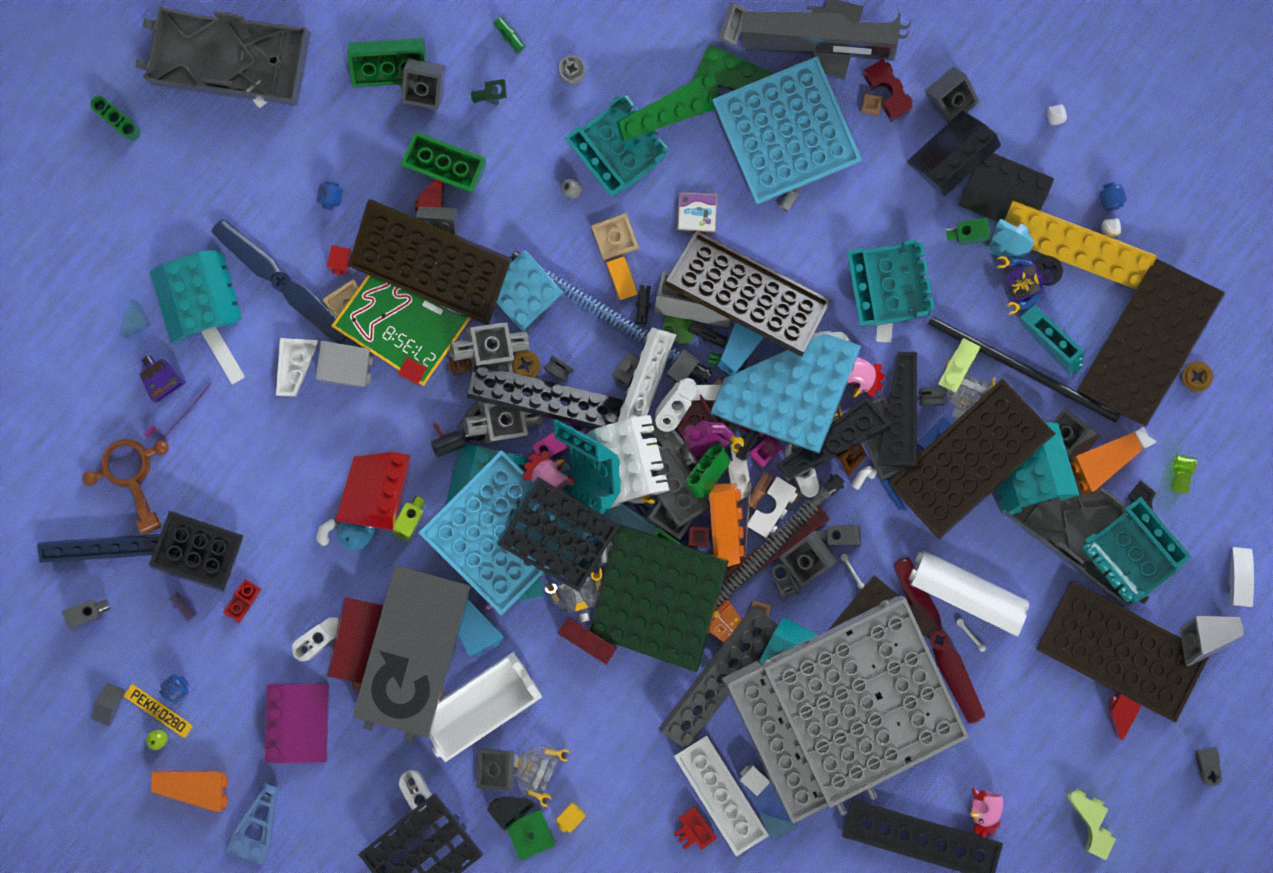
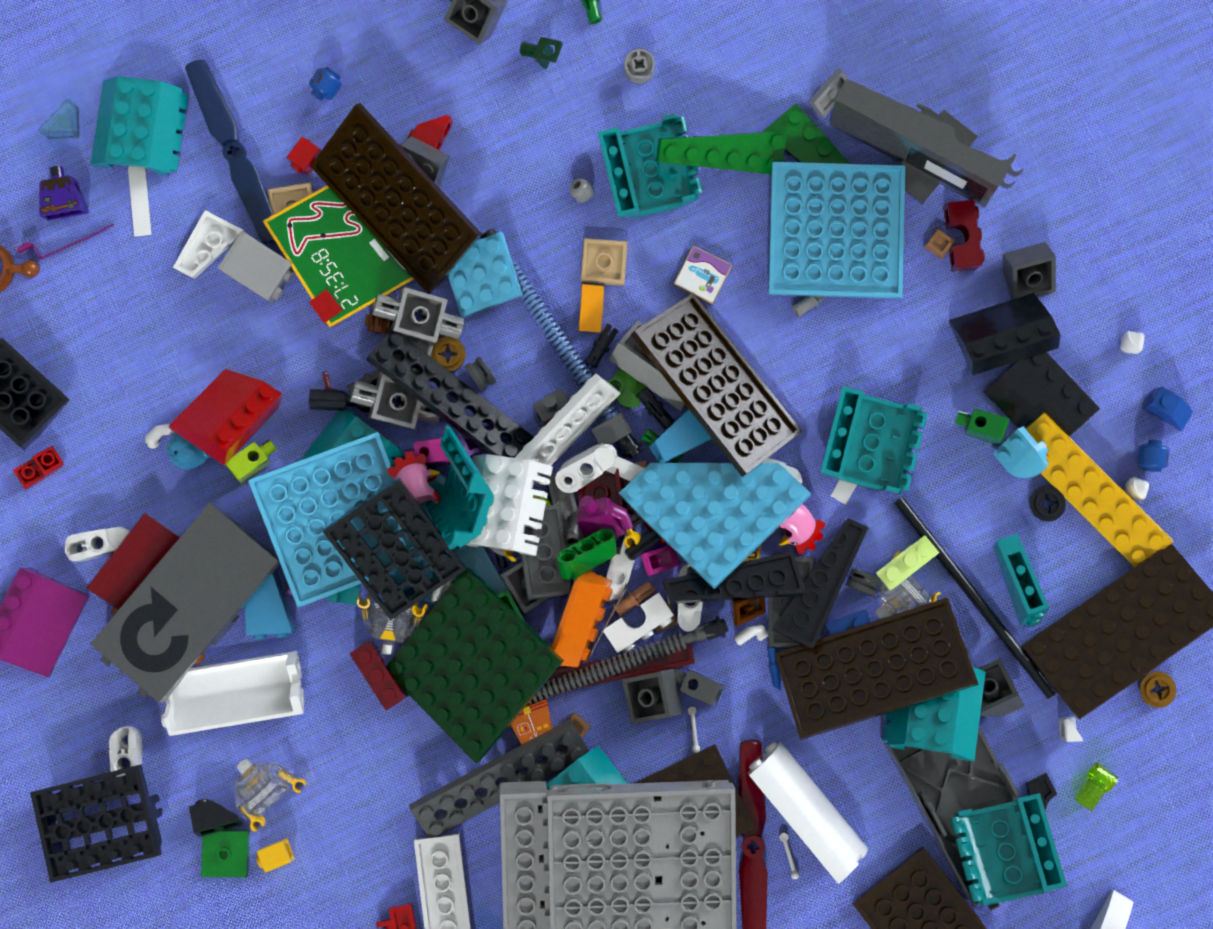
camera: 20 degrees right, 0 degrees up
green slope [400,131,487,193] -> none
dark grey plate [477,748,514,791] -> none
red brick [688,526,710,548] -> none
white brick [739,764,770,796] -> none
dark grey piece [771,564,801,602] -> none
torso [996,256,1053,315] -> none
orange slope [1069,432,1143,495] -> none
none -> blue slope [1142,386,1193,431]

